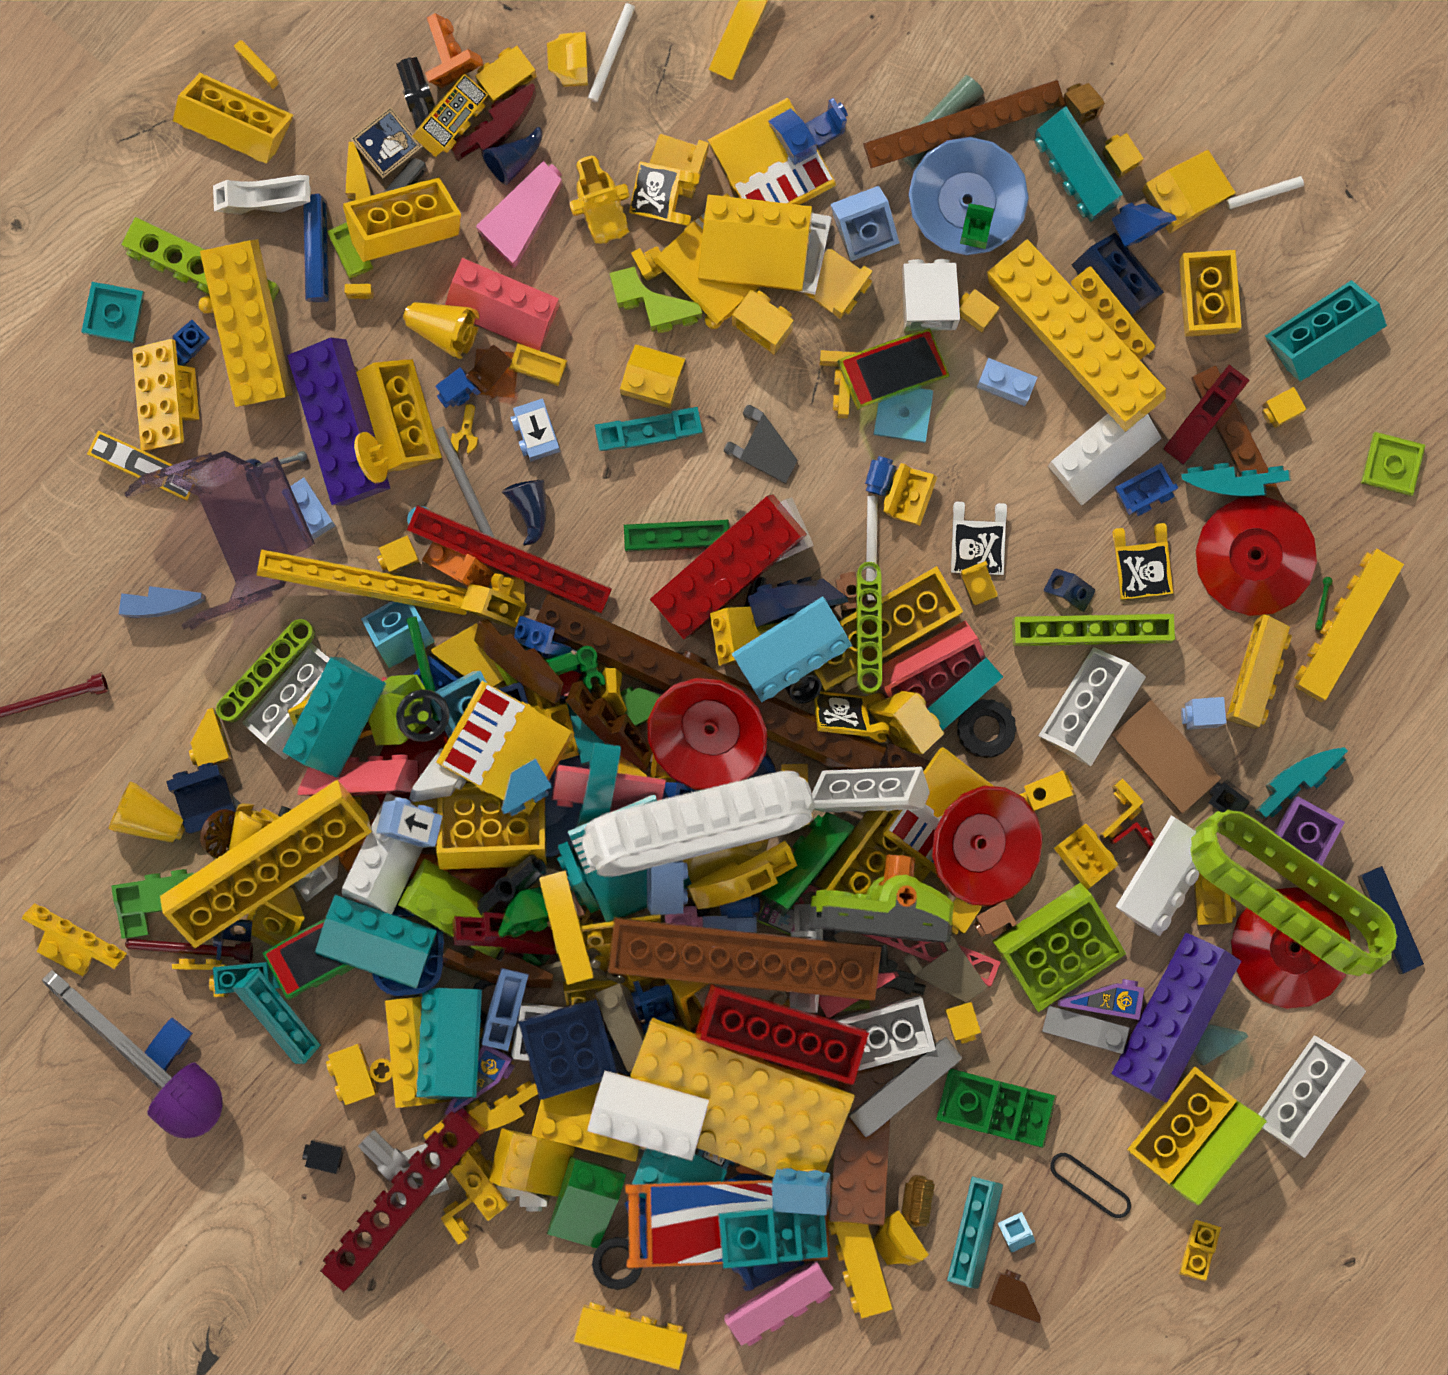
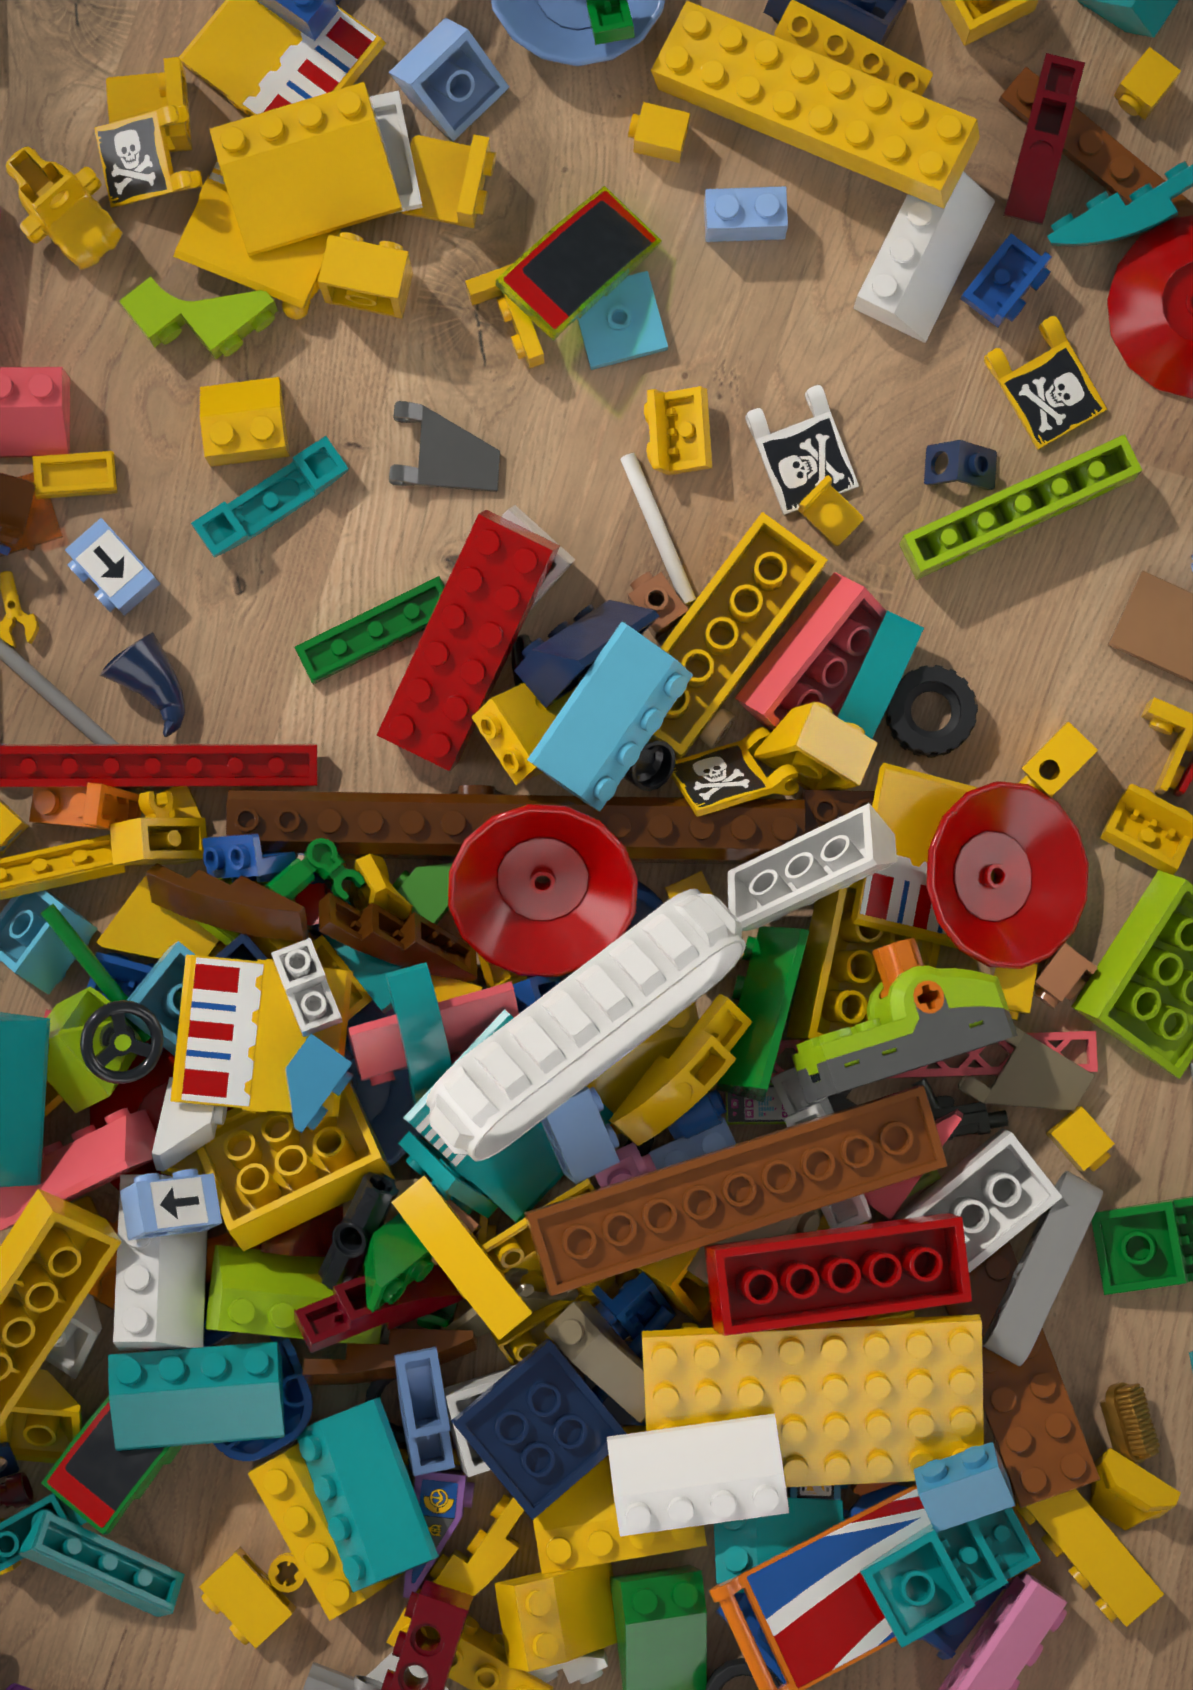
camera: 20 degrees left, 0 degrees up
yellow bracket [631,246,665,281] -> none
lime beam [856,561,882,694] -> none
blue brick [865,456,897,497] -> none
white slope [902,259,960,331] -> none
white slope [1038,647,1146,766] -> none
none -> white slope [271,938,342,1037]

